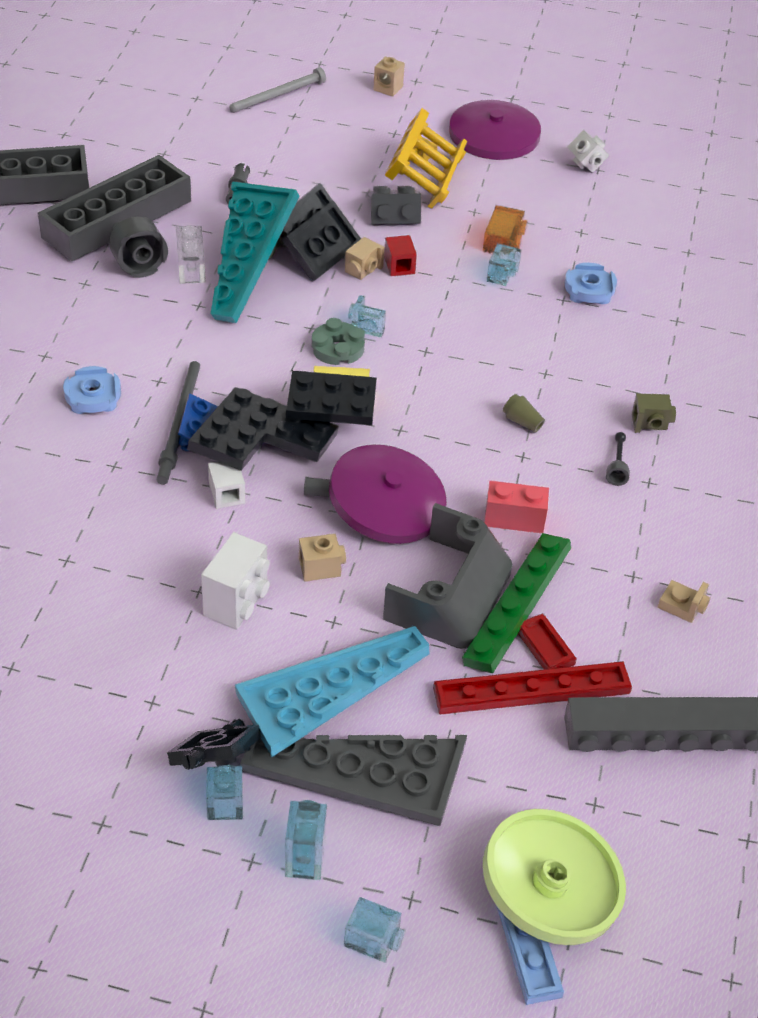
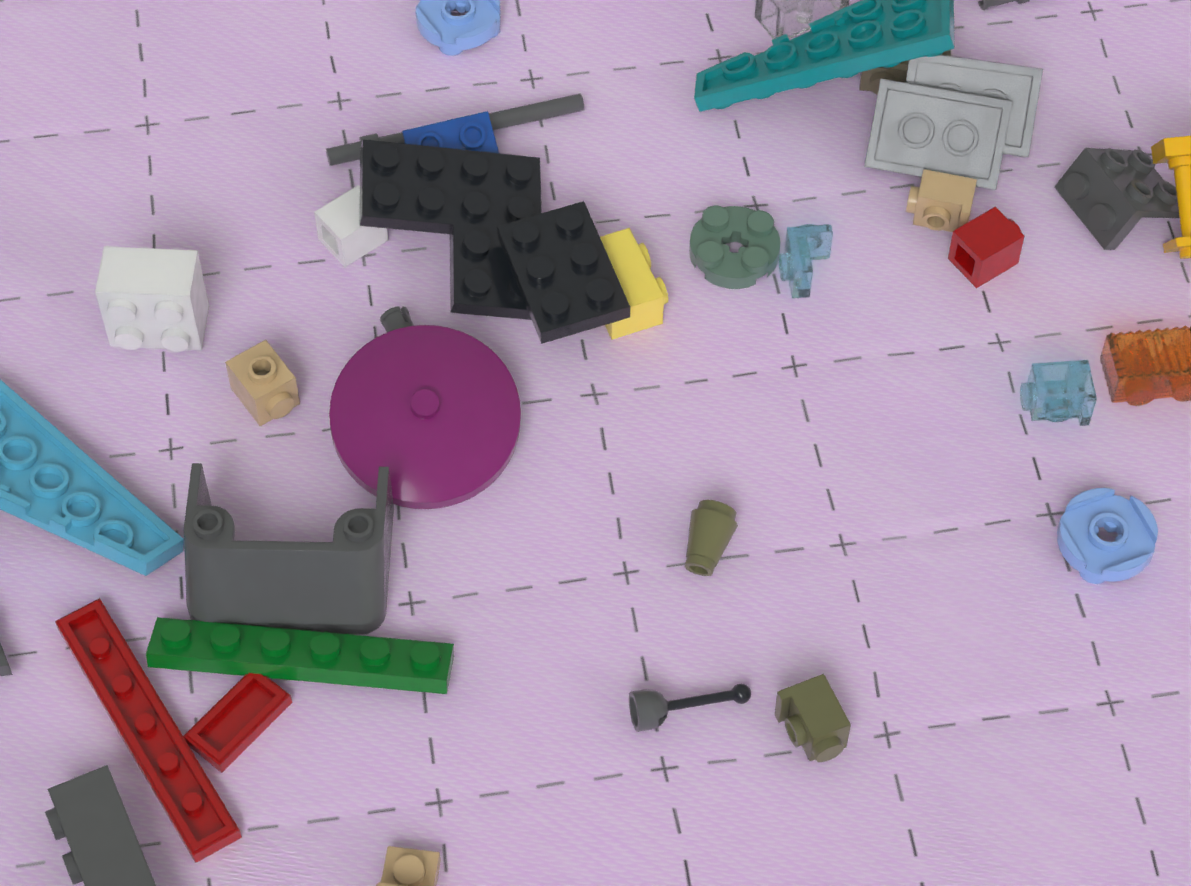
camera: 70 degrees right, 10 degrees up
coral brick [484,481,549,533] -> none

